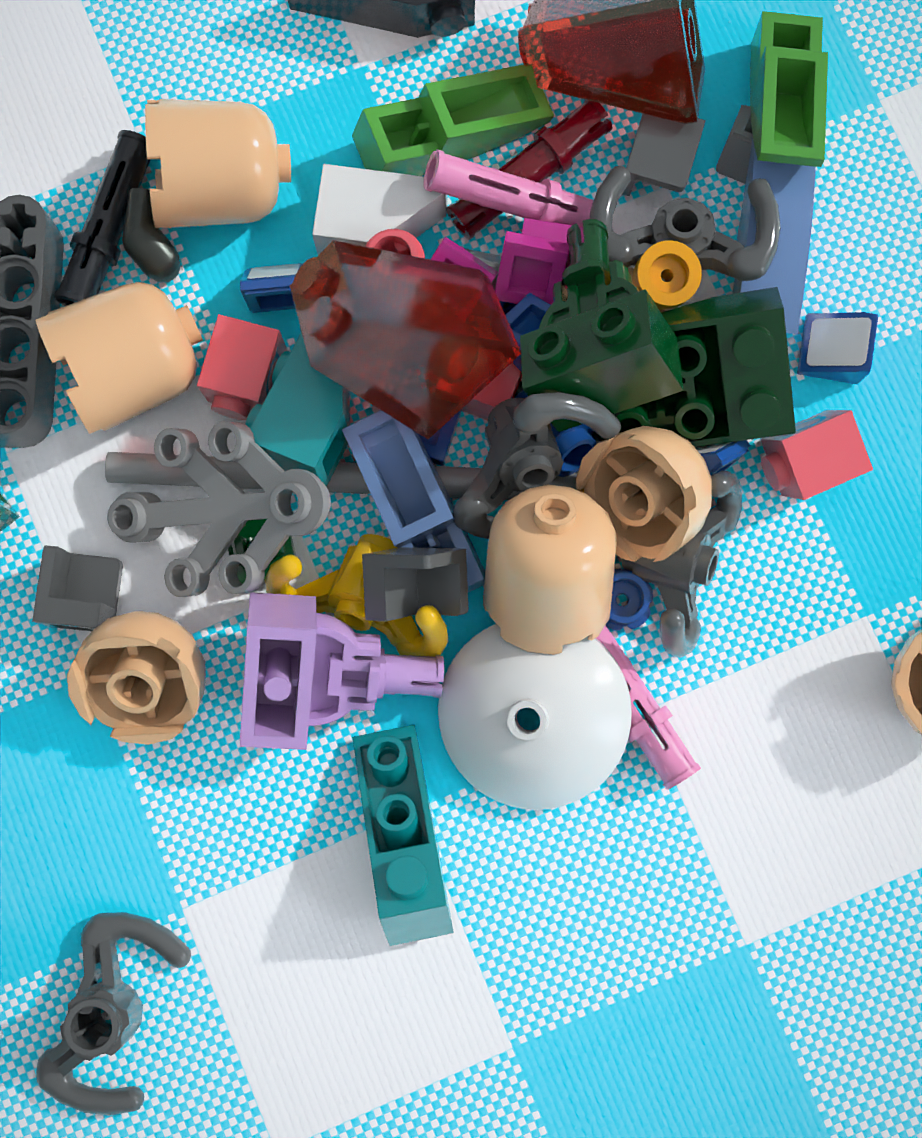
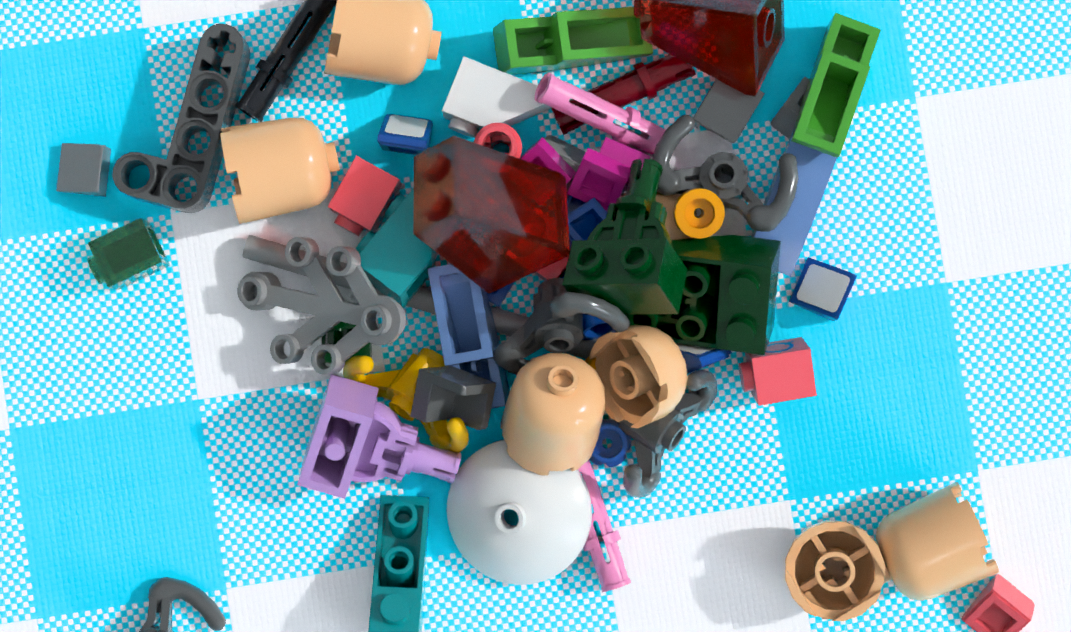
camera: 15 degrees right, 5 degrees up
dark grey panel [32,545,123,632] -> none
light nougat cylinder [67,611,206,745] -> none
pearl dark grey arm [122,188,180,283] -> none

